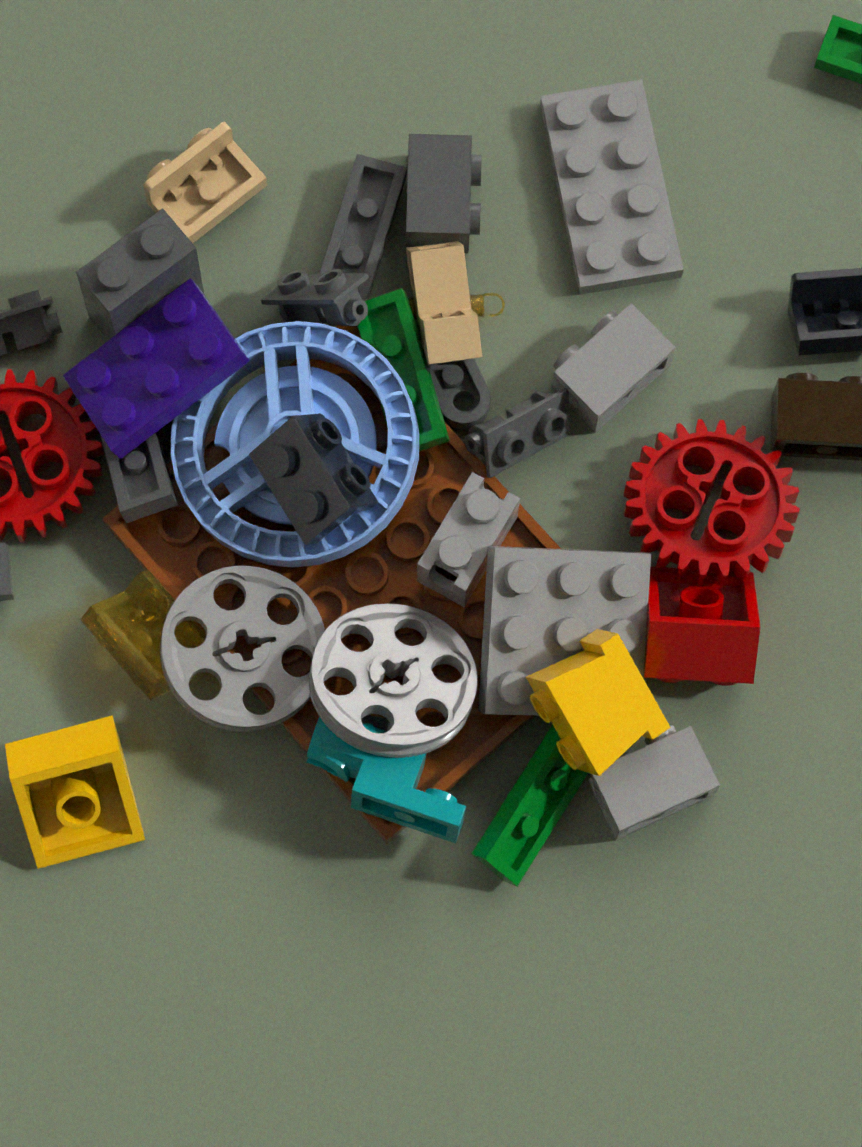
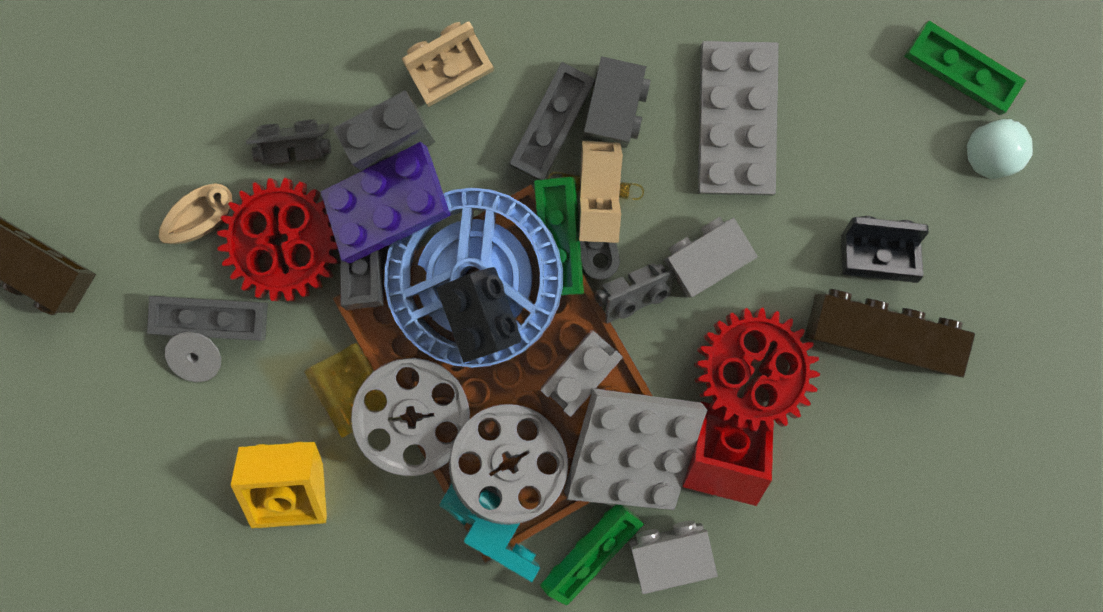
camera: 15 degrees right, 15 degrees up
dark grey hinge [261,269,369,326] -> none
yellow hips [526,629,671,776] -> none

